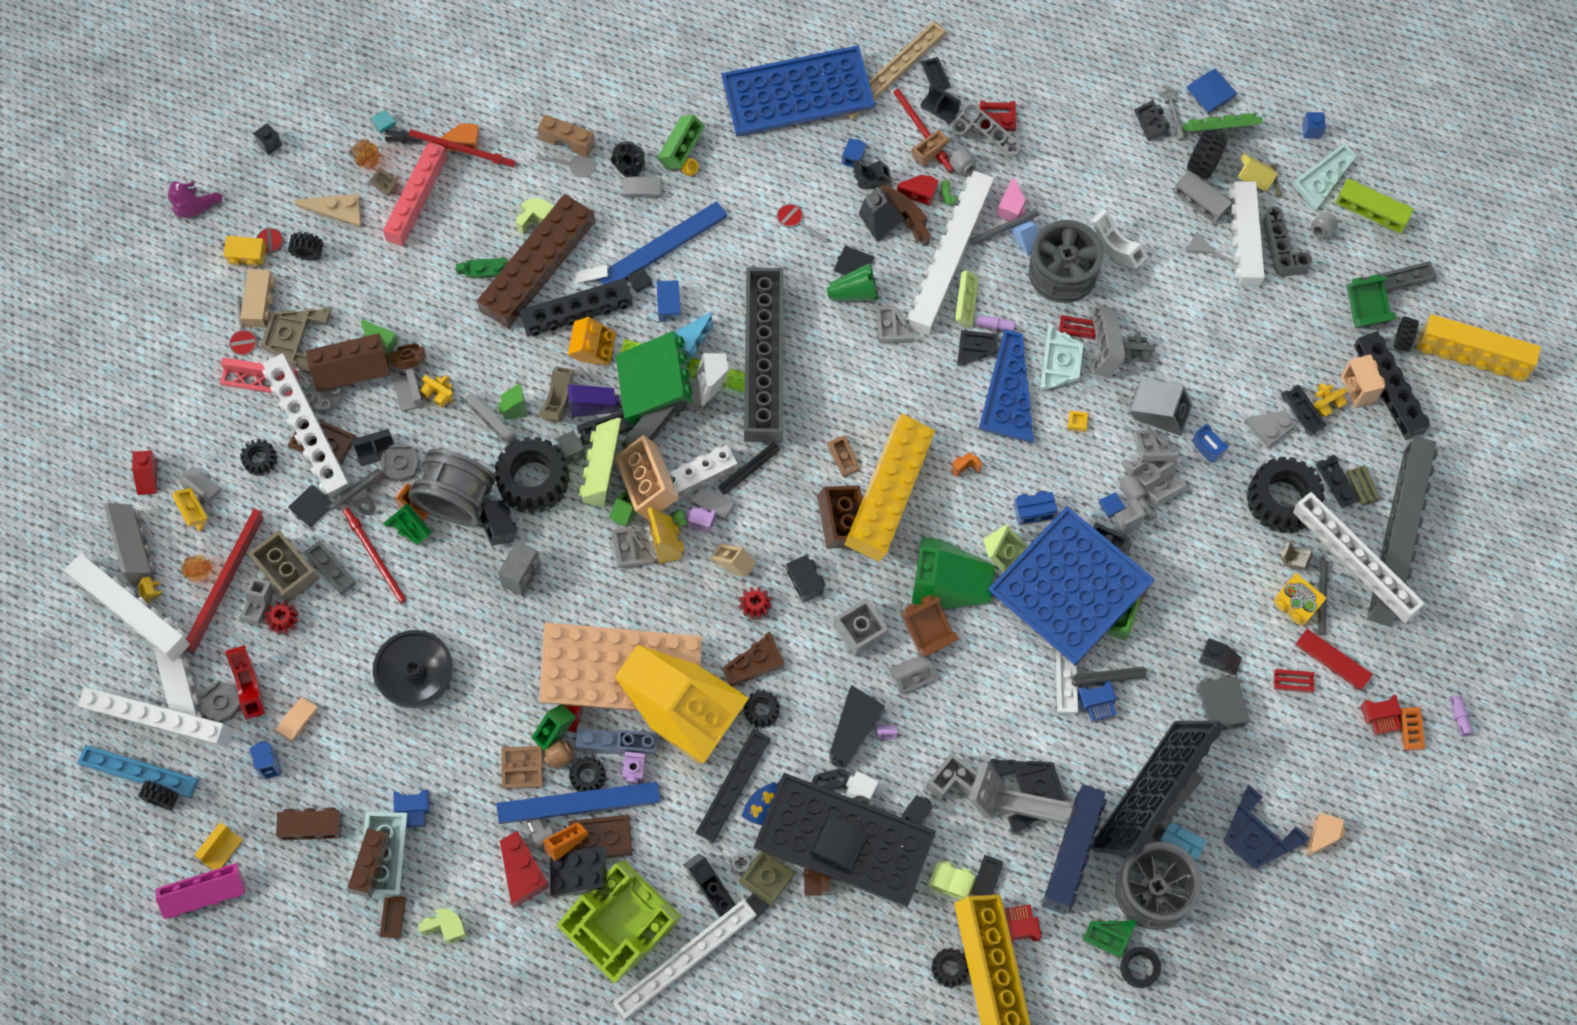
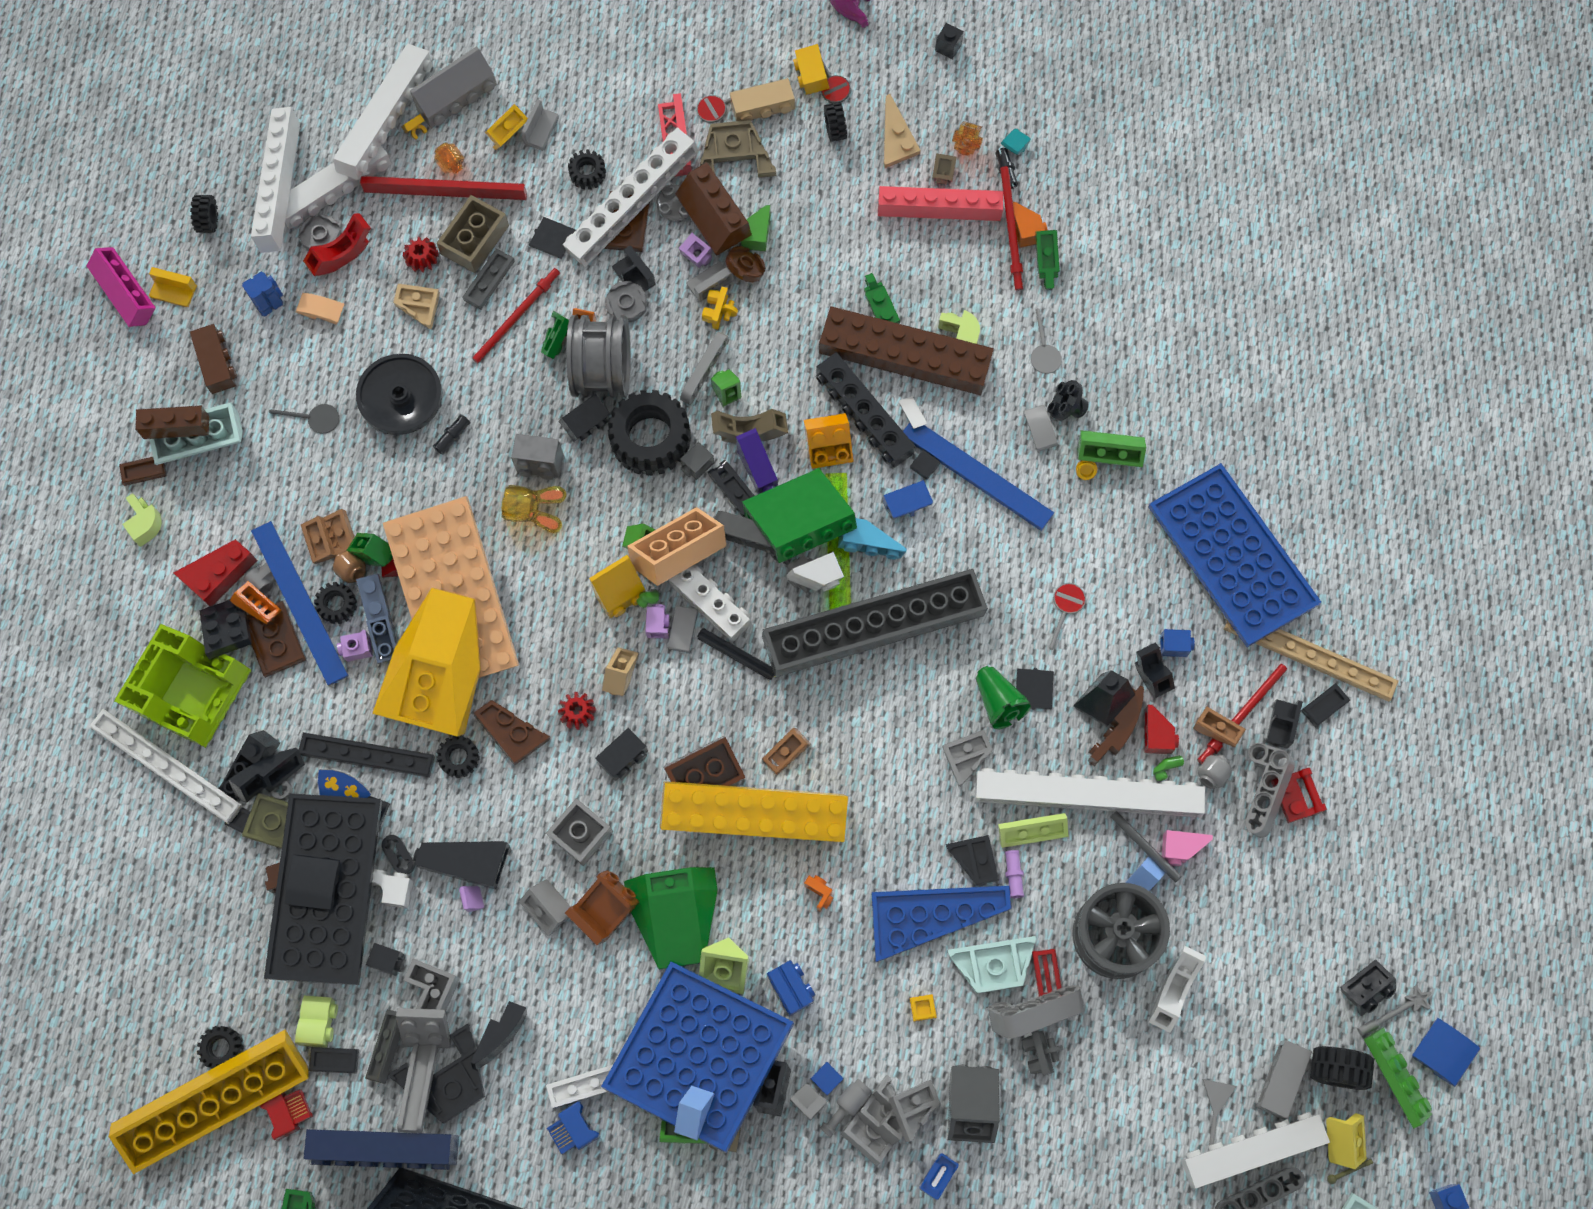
camera: 75 degrees right, 5 degrees up
dark azure tile [77,745,199,799] -> none
red slope [132,450,158,495] -> none
light grey brick [239,577,273,626] -> none
dark grey piece [328,468,386,515] -> none
blue piece [393,790,430,828] -> none
medium nougat arch [537,114,595,158] -> none
yellowish green slope [579,418,621,507] -> none
light grey wing [611,528,655,568] -> none
dark grey axle [1071,666,1146,686] -> none
none -> black slope [229,748,305,803]
none -> dark grey piece [269,404,339,434]
none -> dark grey tile [365,1009,400,1084]
none -> tan wing [393,284,440,329]
none -> black pin [433,414,471,455]
none -> black slope [471,1001,527,1071]
none -> clear yellow piece [501,485,566,533]
none -> light blue slope [674,1086,715,1141]
none -> lavender brick [679,233,712,268]
none -> green hinge [1035,230,1060,289]

